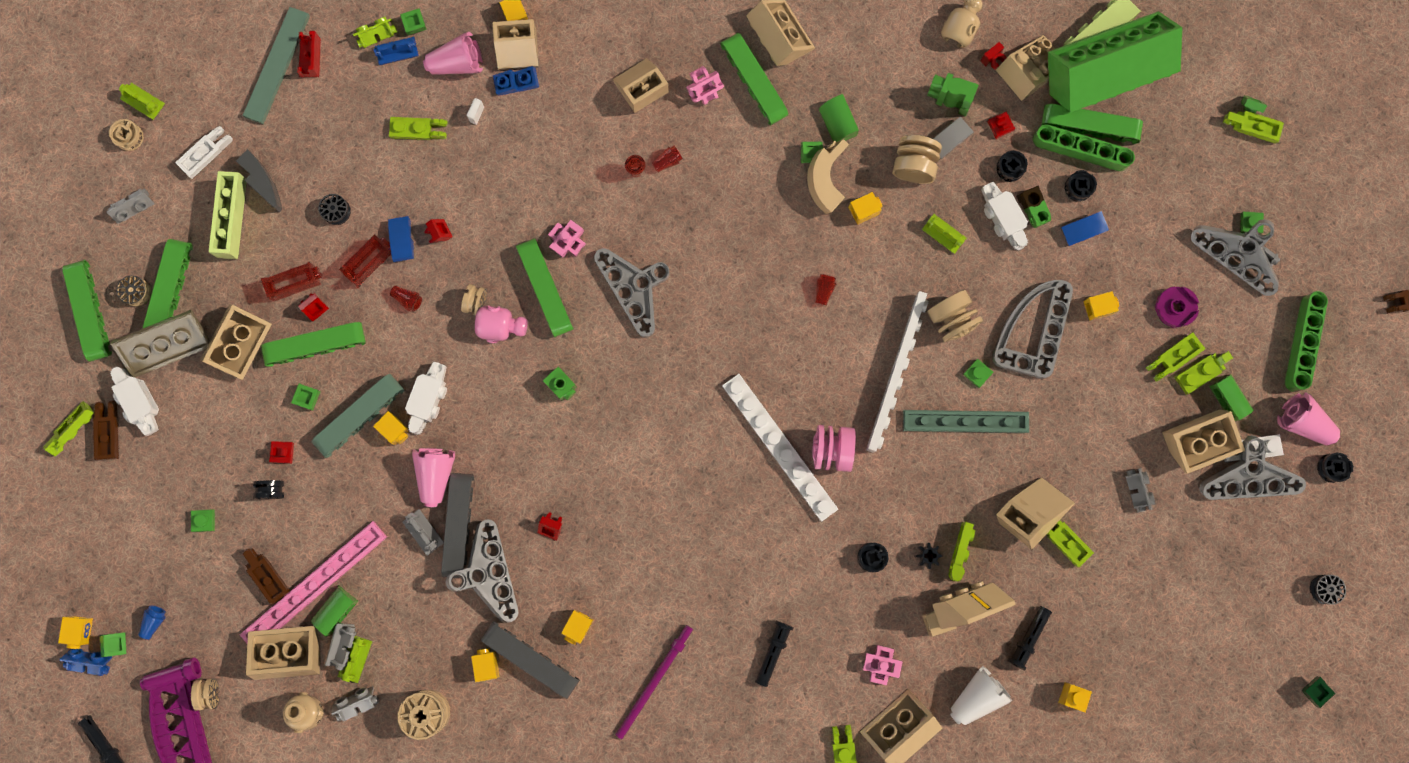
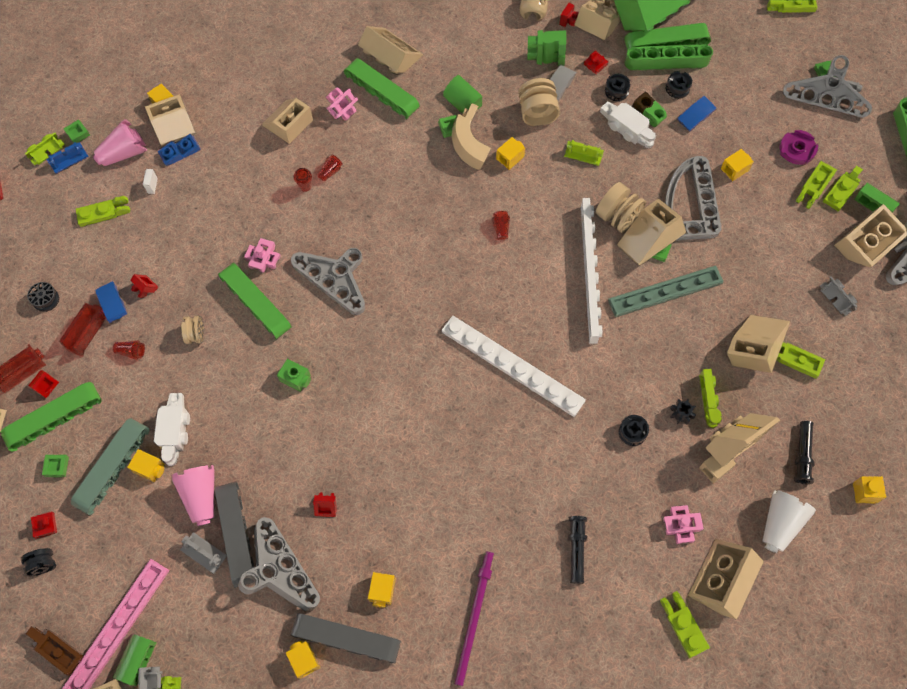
camera: 15 degrees left, 15 degrees down
bright pink piece [475,306,527,343] -> none
bright pink wheel [812,425,856,472] -> none
none -> tan slope [617,198,686,266]

